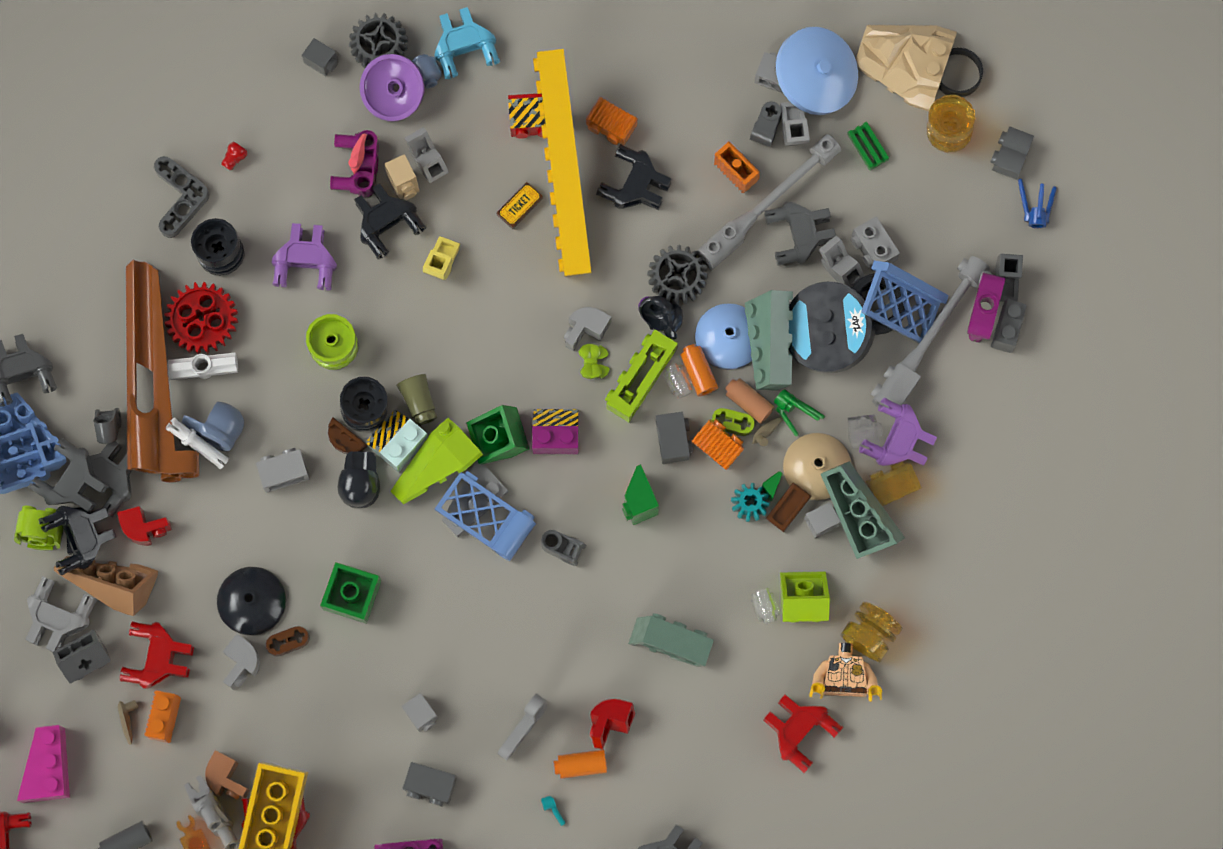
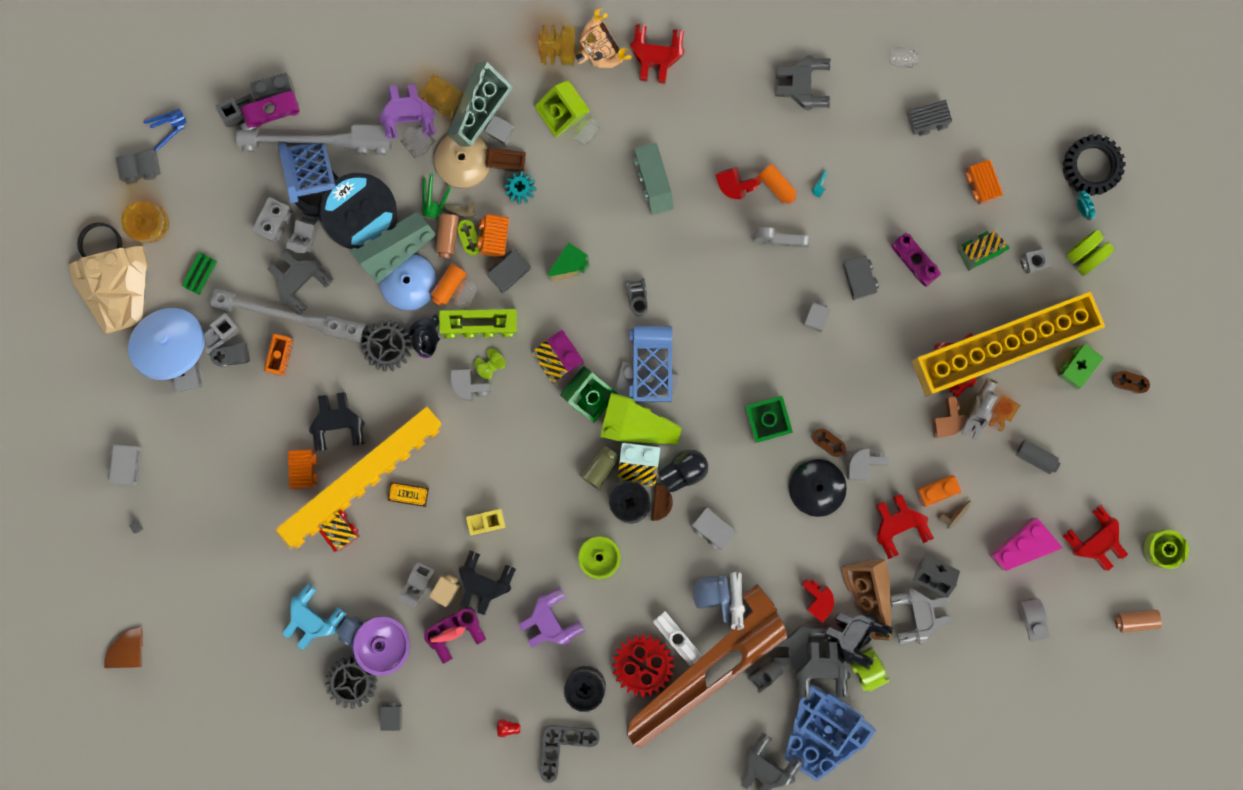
camera: 125 degrees left, 10 degrees up
green slope [762,471,782,502] -> none

